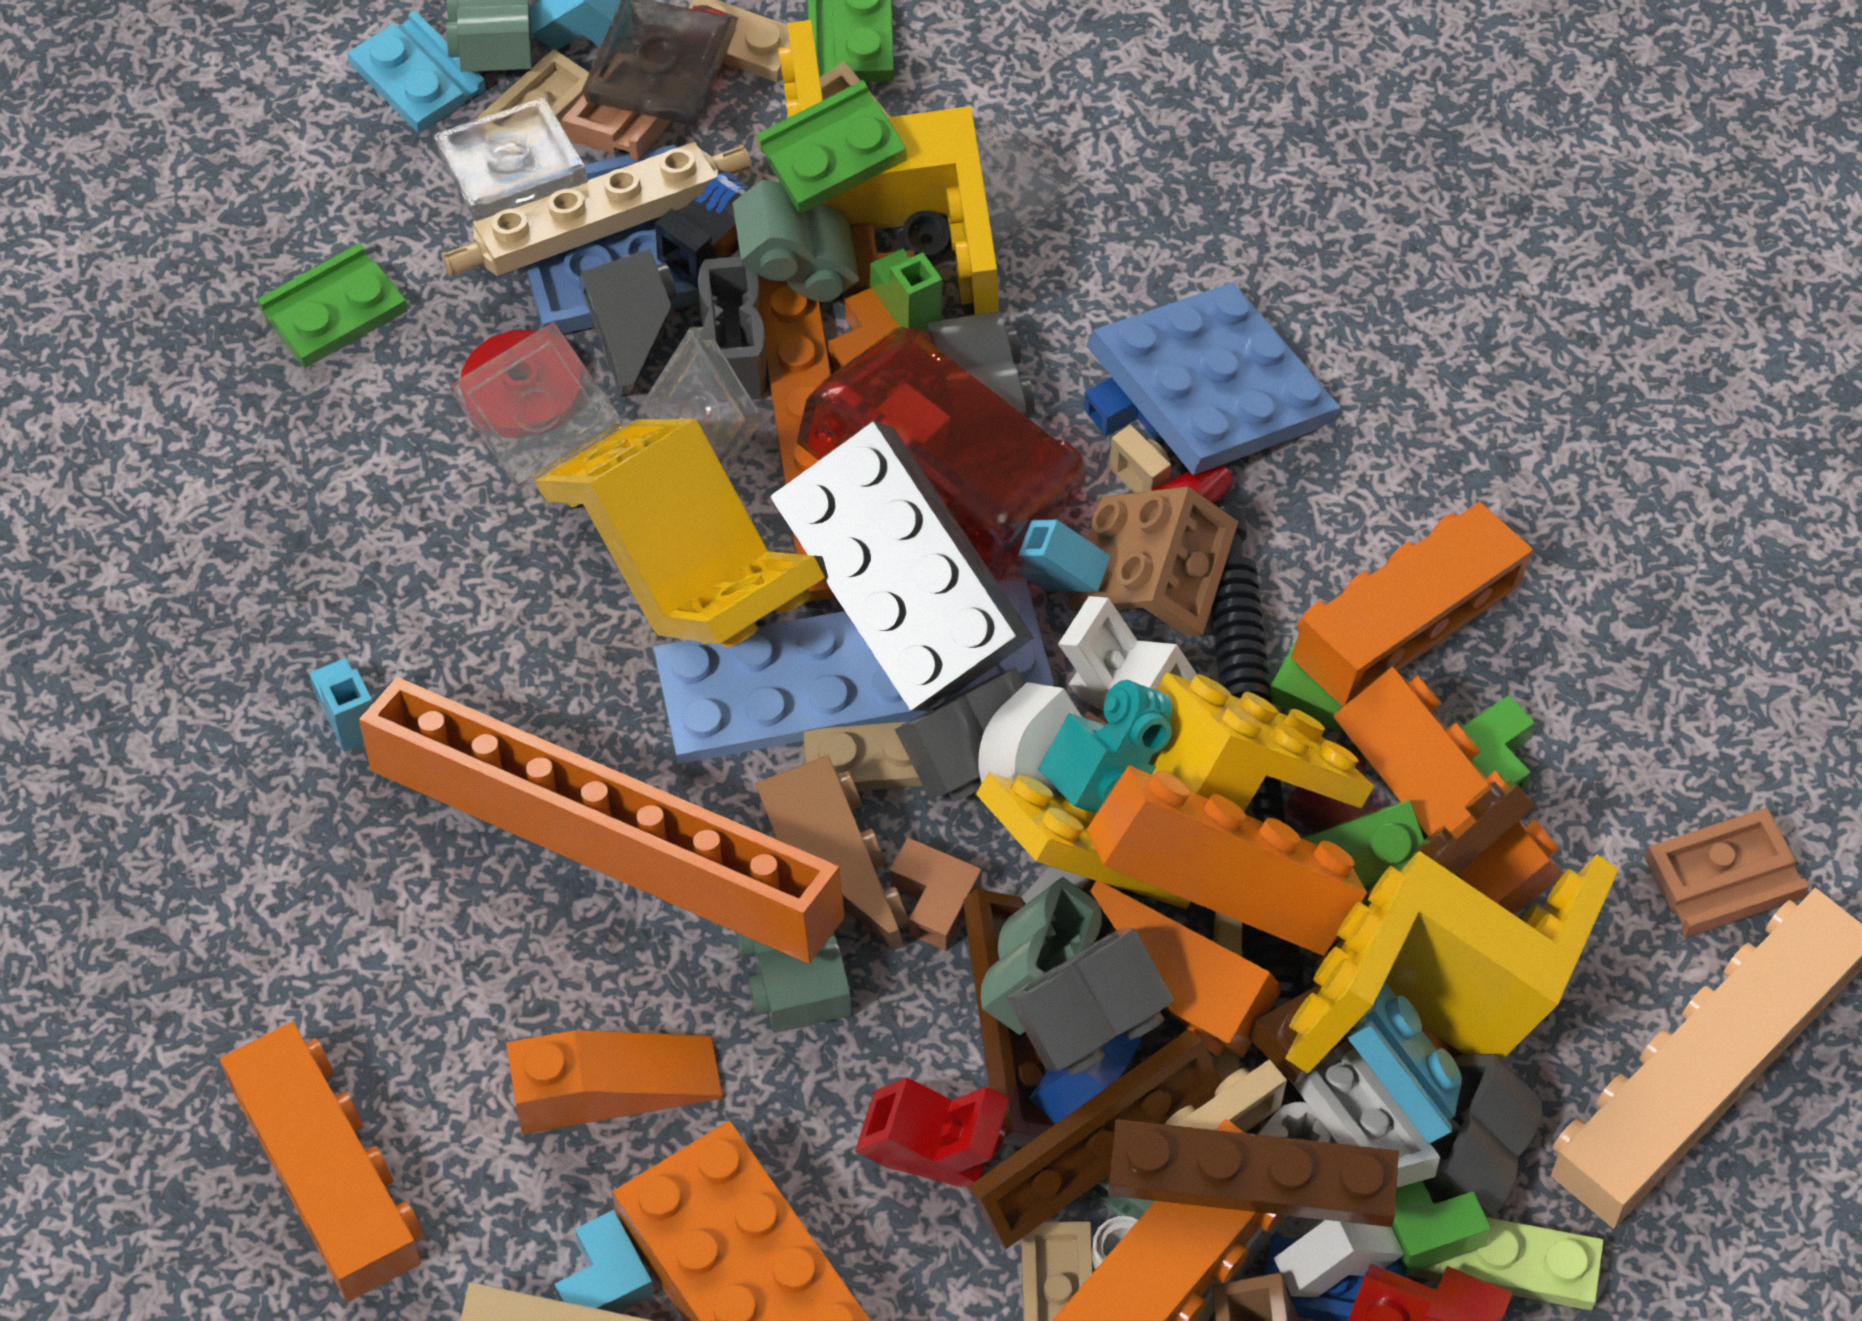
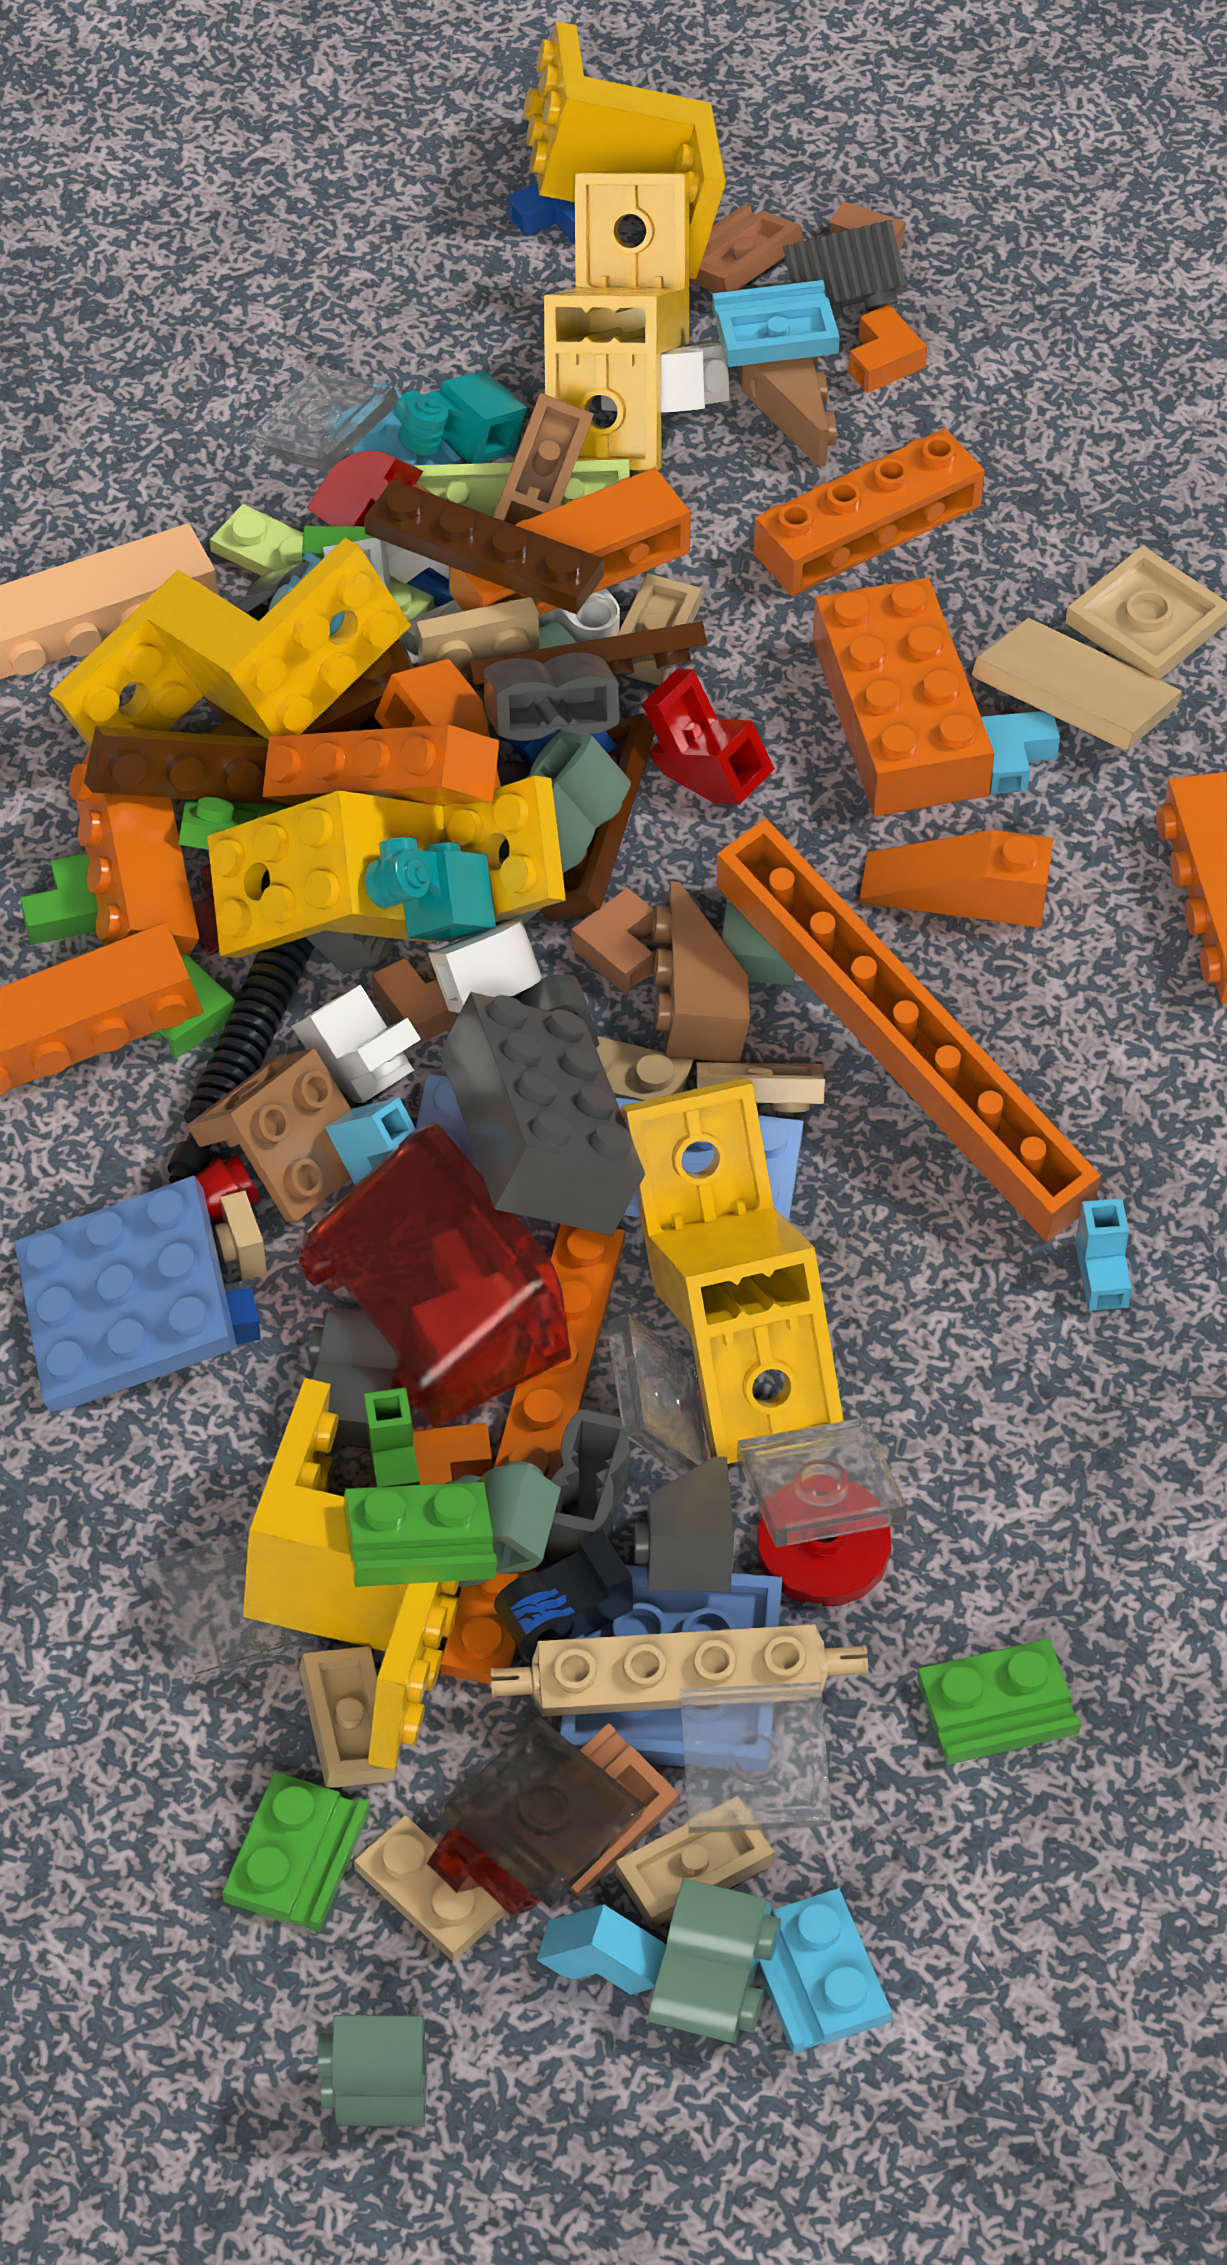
camera: 160 degrees left, 5 degrees down
none -> tan plate [696,1062,825,1113]

